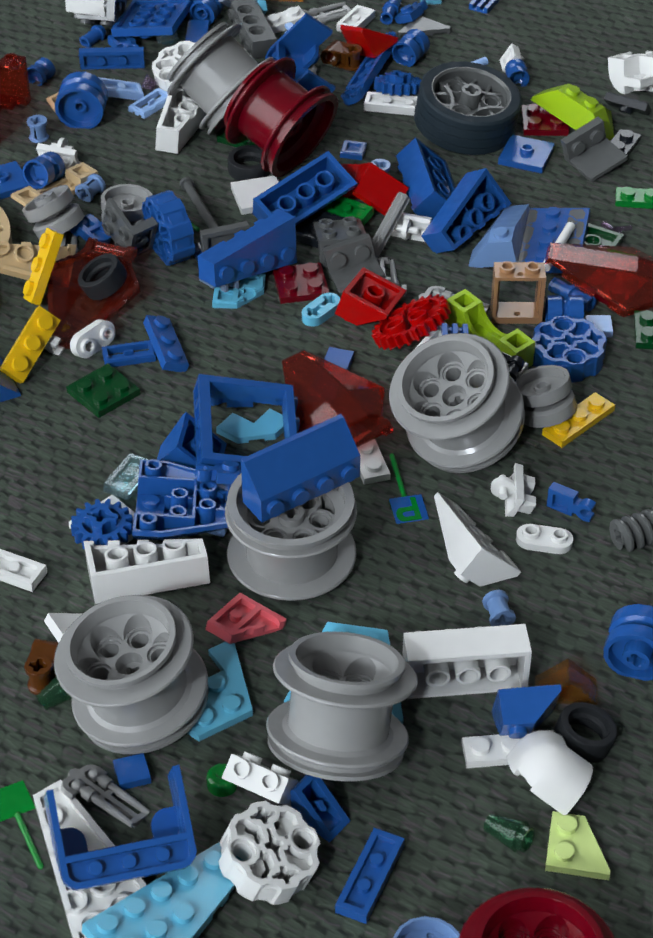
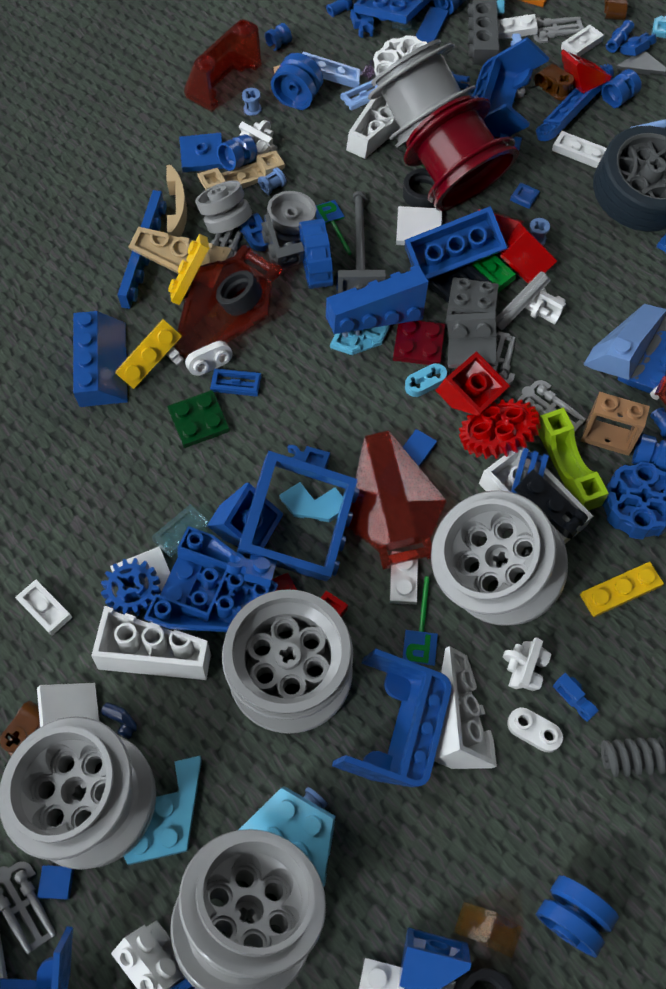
camera: 20 degrees right, 20 degrees up
blue plate [79,47,145,69] -> none
blue plate [143,315,189,372] -> none
coral wing [205,593,287,644] -> none
green piece [206,763,238,797] -> none
blue slope [241,414,360,523] -> none
blue gear [374,70,421,96] -> none
blue slope [396,137,456,219] -> none
white brick [402,624,532,699] -> none
blue wedge [421,168,512,253] -> none
medium blue bush [482,590,516,626] -> none
light grey wheel [516,365,577,428] -> none
none -> blue windscreen [332,649,452,787]

